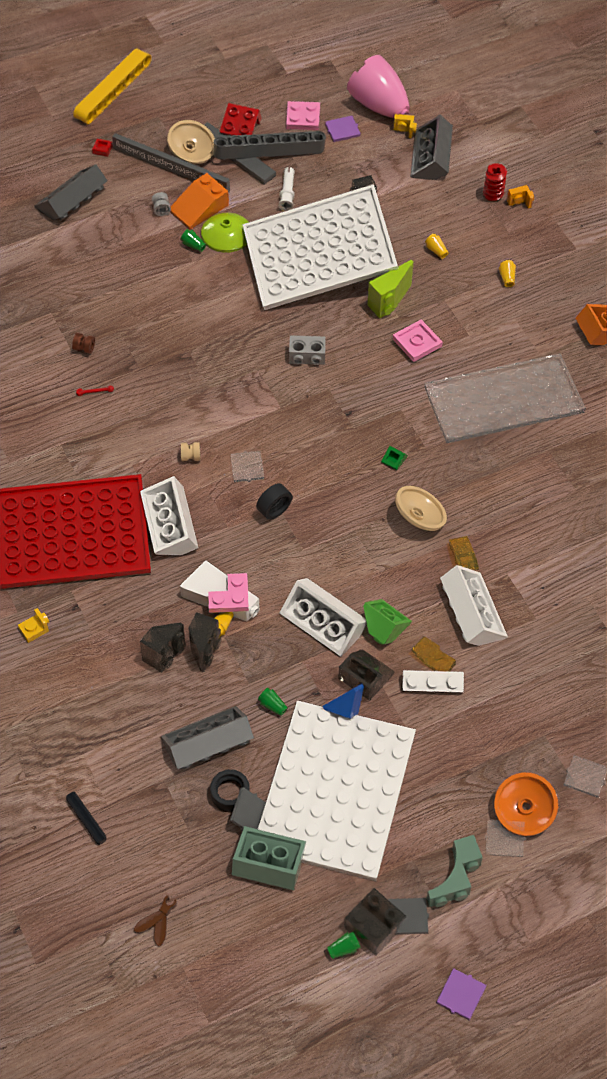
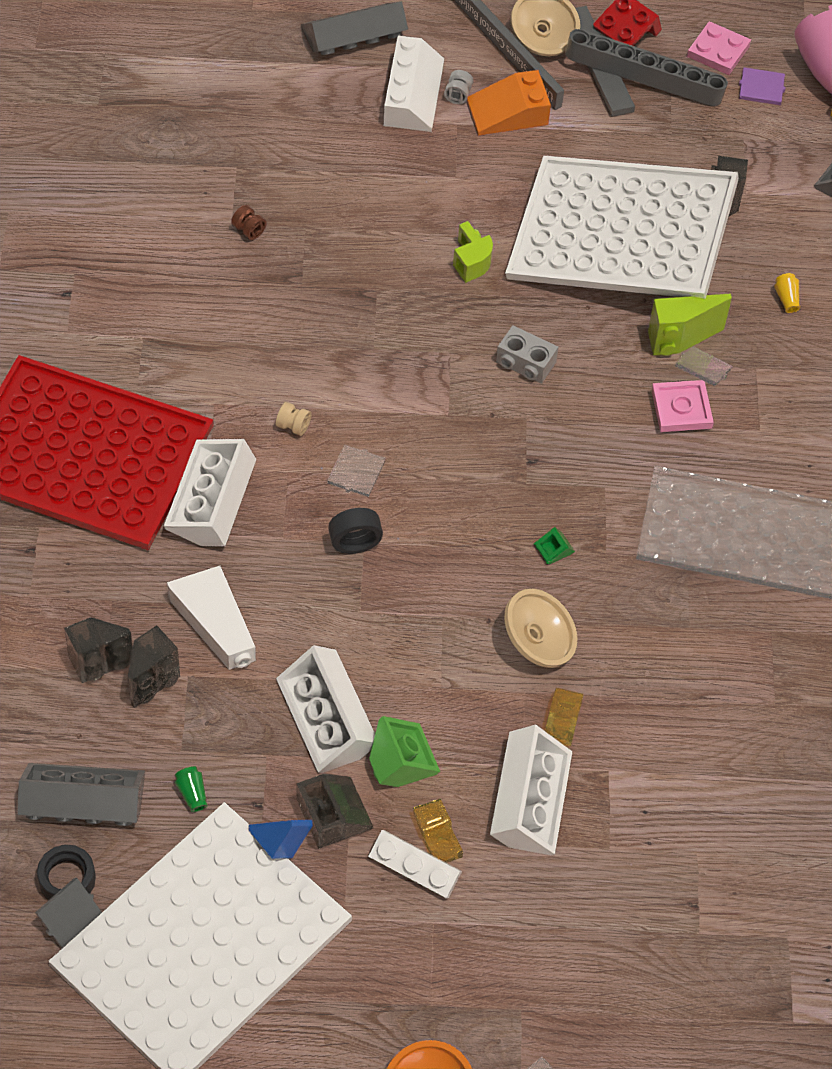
camera: 25 degrees right, 0 degrees up
red hinge [76,385,114,396] -> none
green cone [180,229,206,252] -> none
lime dish [201,212,249,253] -> none
bright pink plate [208,573,249,613] -> none
yellow cone [208,612,234,637] -> none
sand green slope [232,826,306,890] -> none
white pin [278,167,295,211] -> none
none -> white slope [384,36,444,132]
none -> lime brick [453,221,493,283]
none -> clear piece [675,346,733,386]

